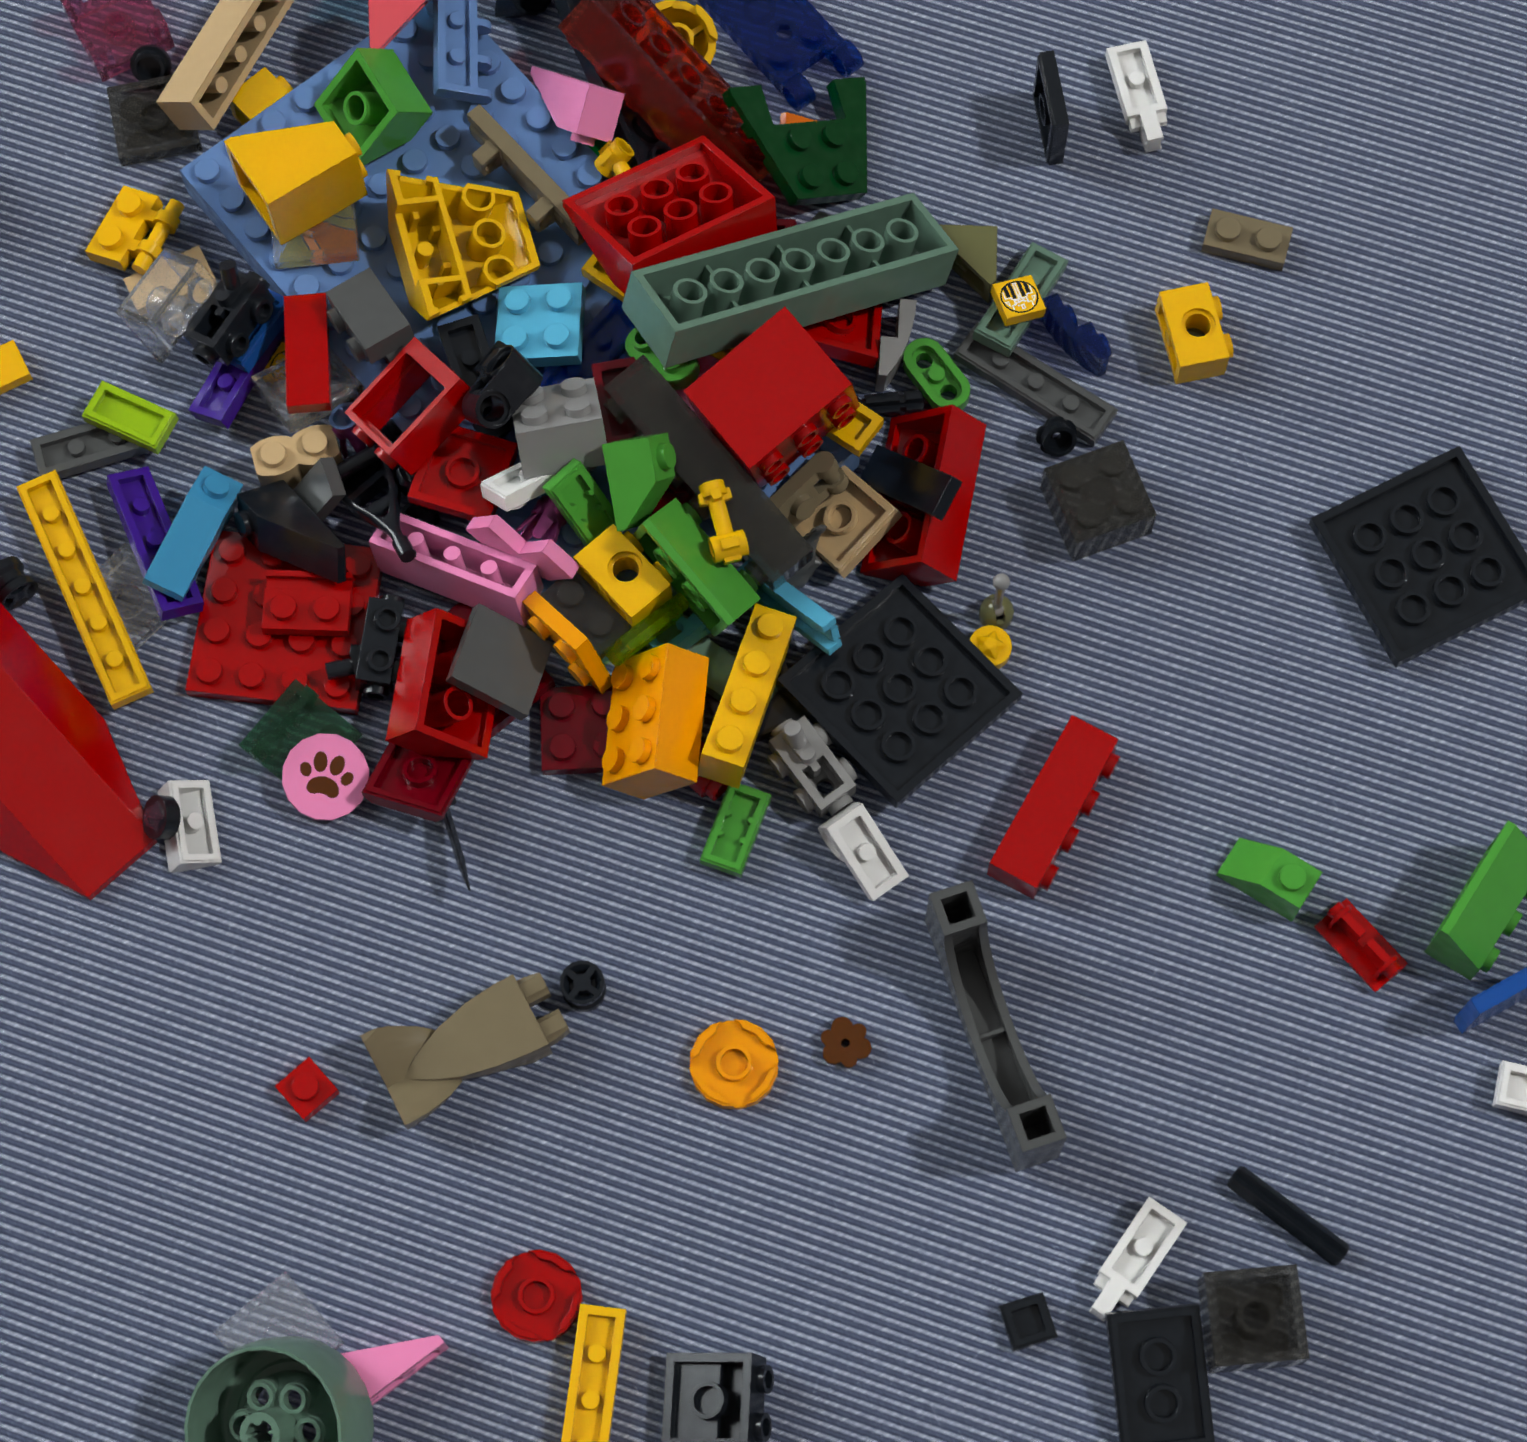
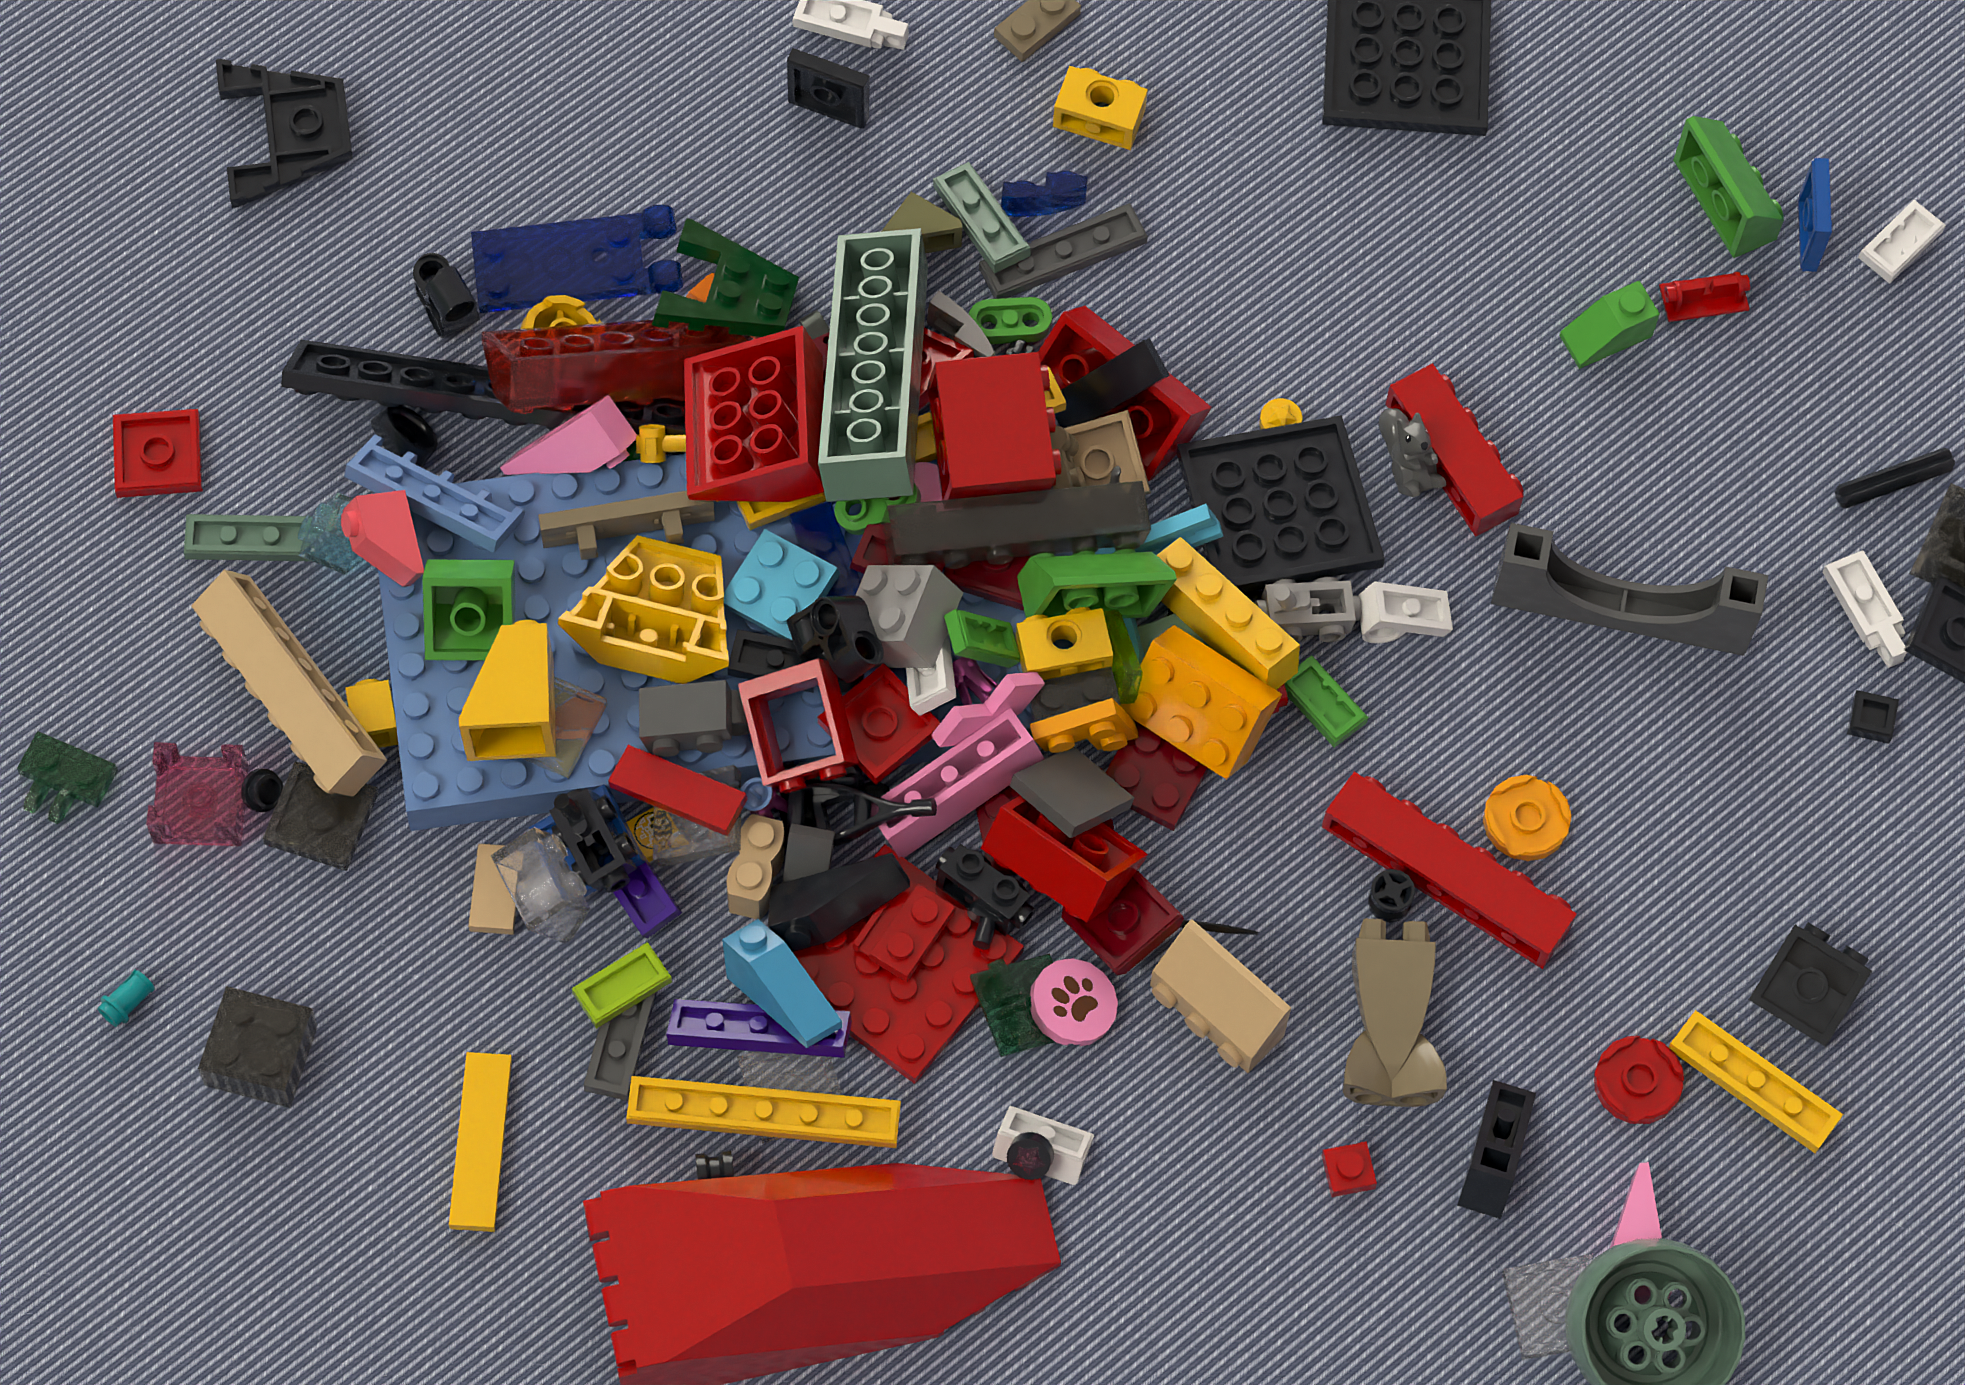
camera: 65 degrees left, 5 degrees down
yellow plate [85,185,185,275] -> none
bright green slope [602,432,676,531] -> none
yellow bar [697,479,749,565] -> none
reddish brown plant [821,1017,872,1069] -> none
olive hinge [979,573,1014,630] -> none
yellow tile [990,275,1046,326] -> none
black plate [1036,416,1077,457] -> none
clear smoke brick [1040,440,1157,562] -> none
none -> tan slope [1150,919,1291,1073]
none -> red brick [1322,771,1577,969]
none -> dark grey animal [1378,408,1447,497]
none -> black slope [1457,1080,1536,1219]

